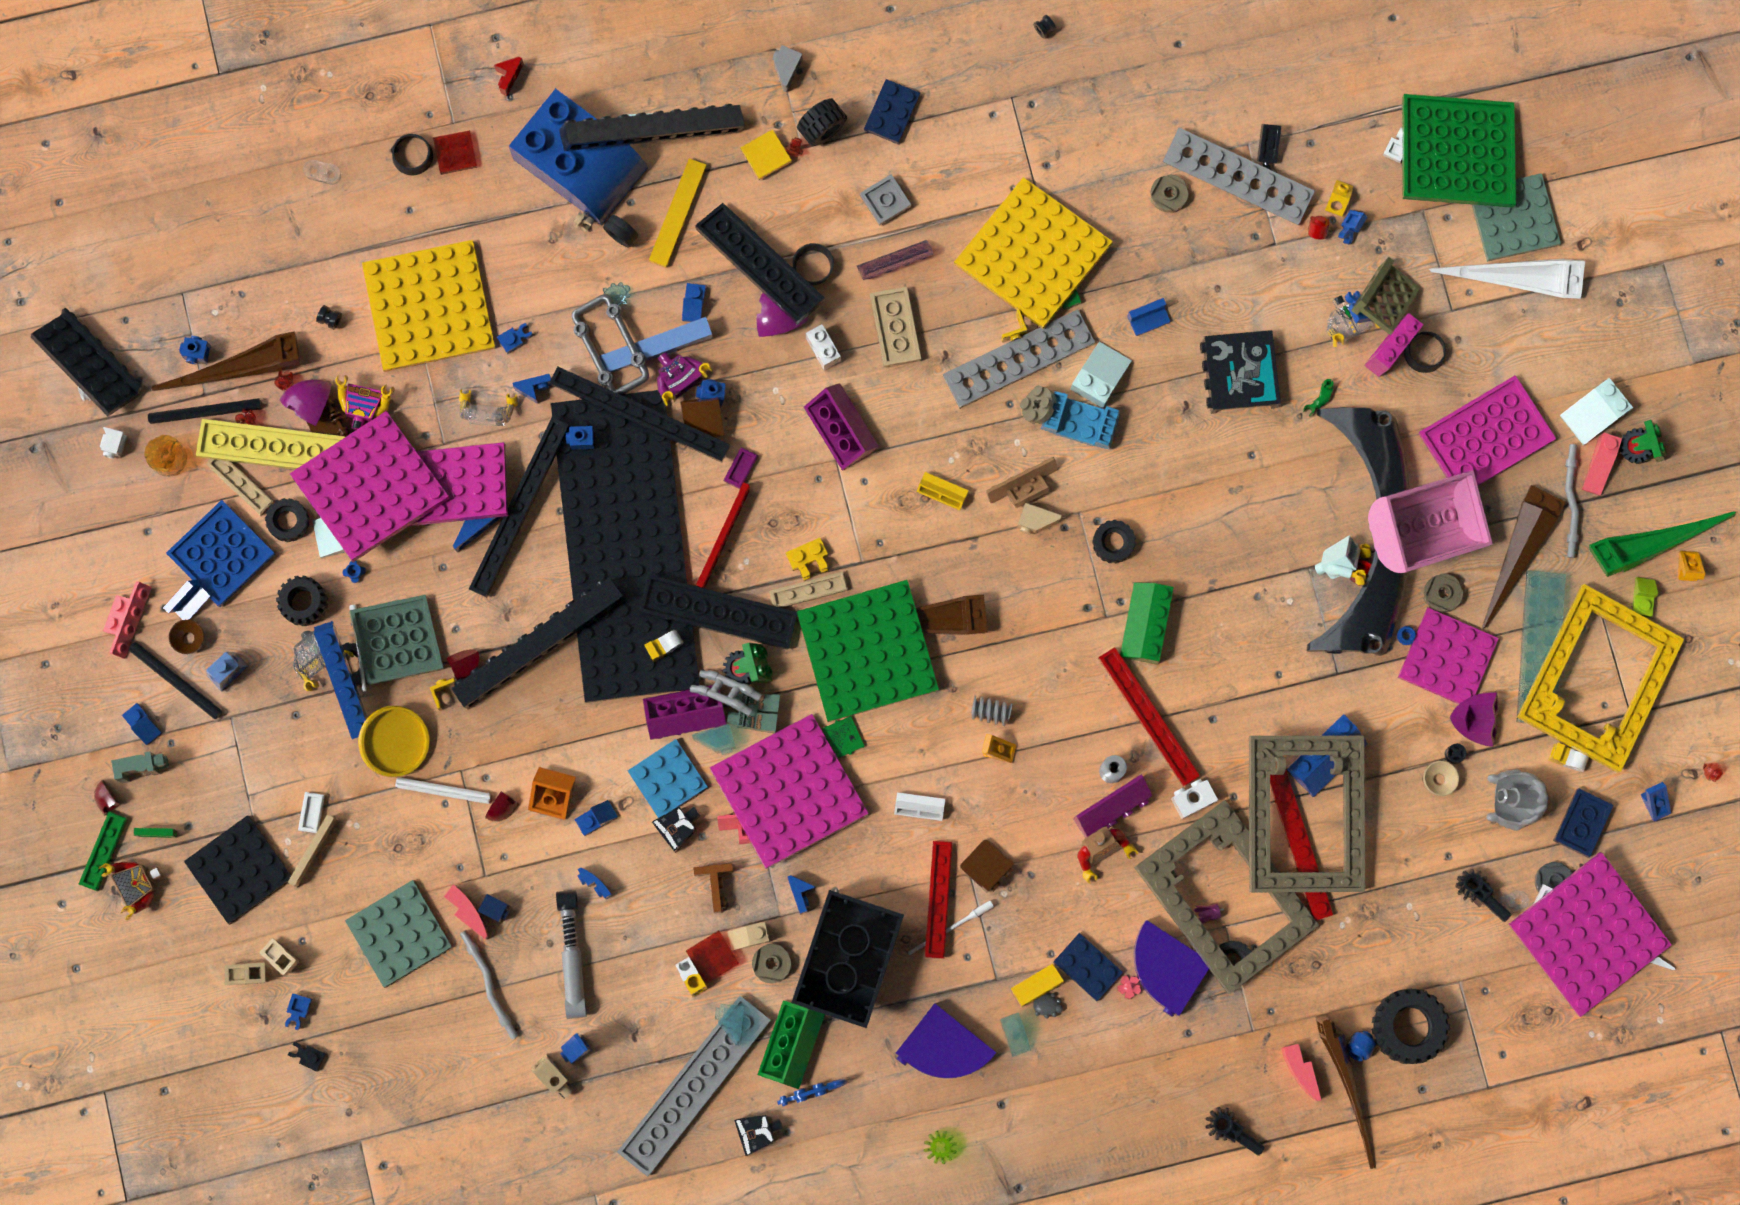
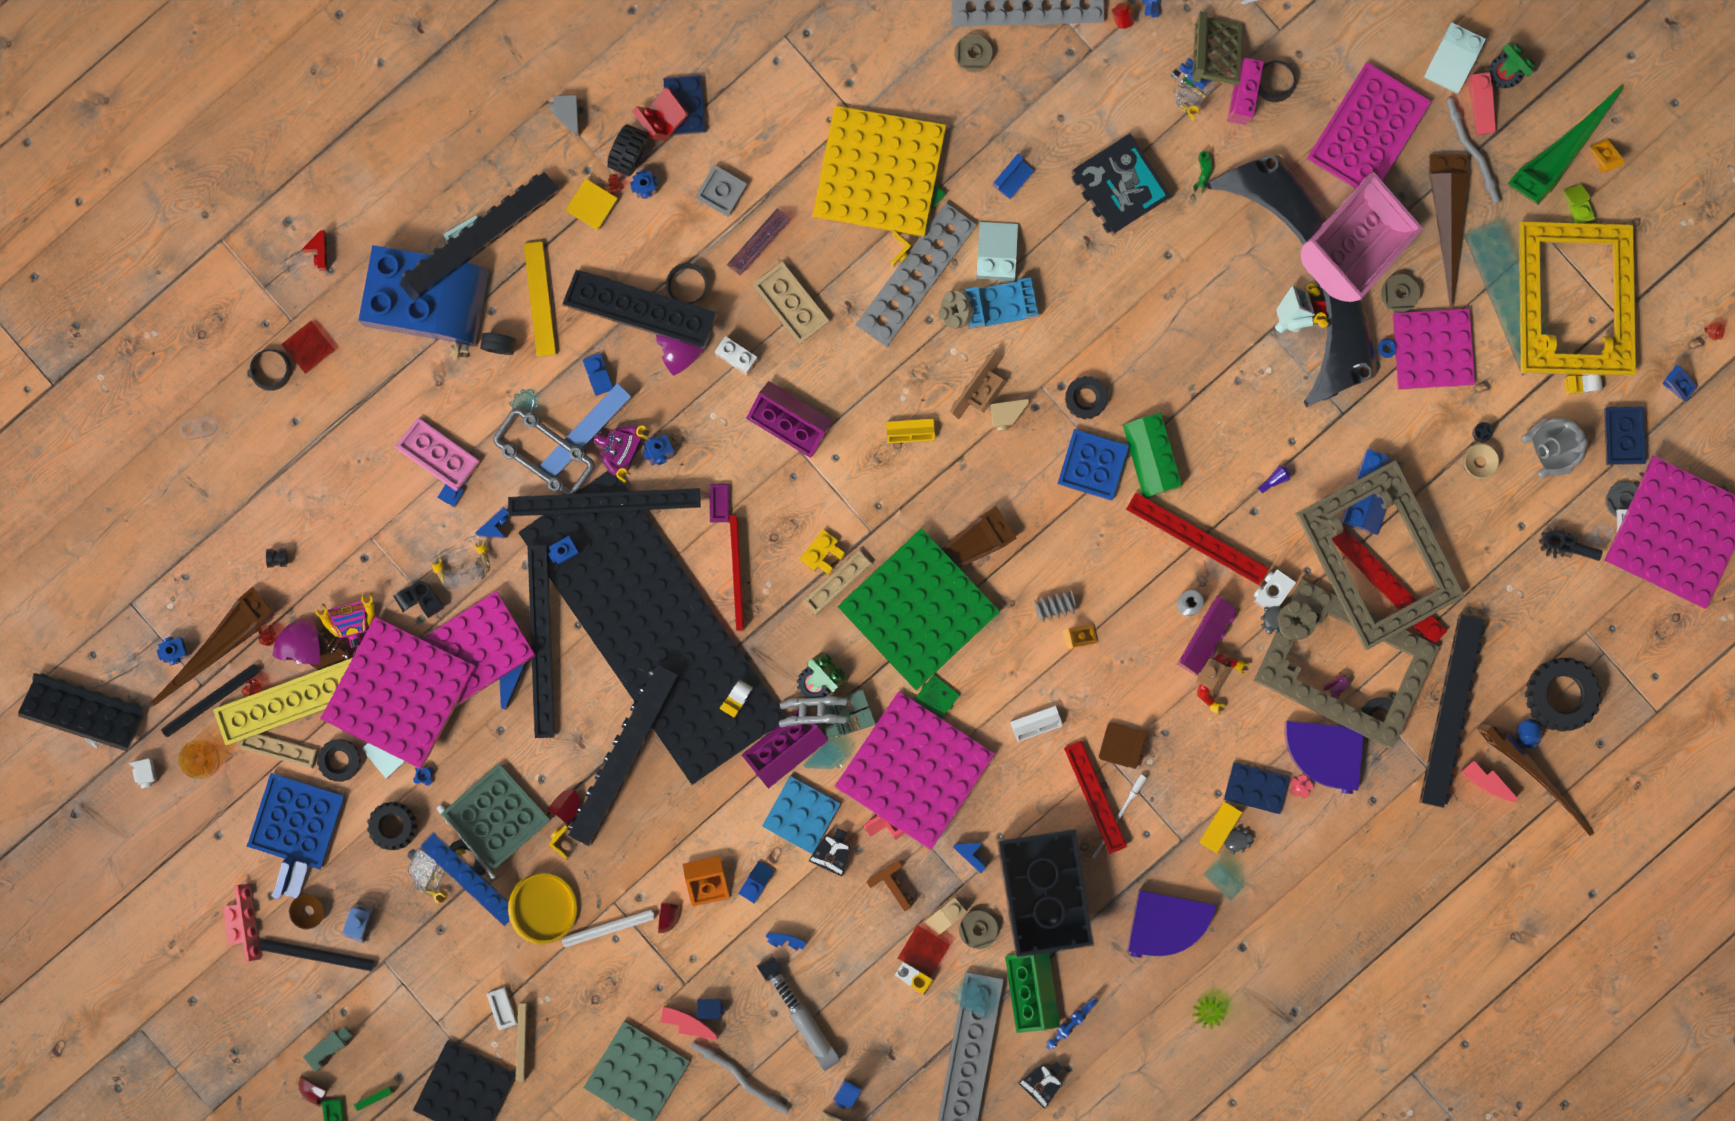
camera: 25 degrees left, 5 degrees up
blue slope [122,703,162,745] -> none
yellow plate [362,240,496,372] -> none
black plate [639,575,797,650] -> none
reddish brown slope [680,397,725,437] -> none
black gear [1205,1107,1265,1156] -> none
magenta brick [1450,692,1498,747] -> none
none -> black piece [393,581,444,618]
none -> bright pink tile [395,417,480,492]
none -> blue brick [630,170,658,199]
none -> bracket [632,88,688,141]
none -> blue plate [1057,429,1129,501]
none -> dark purple cone [1258,465,1292,494]
none -> dark grey piece [1260,606,1281,634]
none -> dark tan plate [1277,601,1317,641]
none -> black brick [1419,614,1485,808]

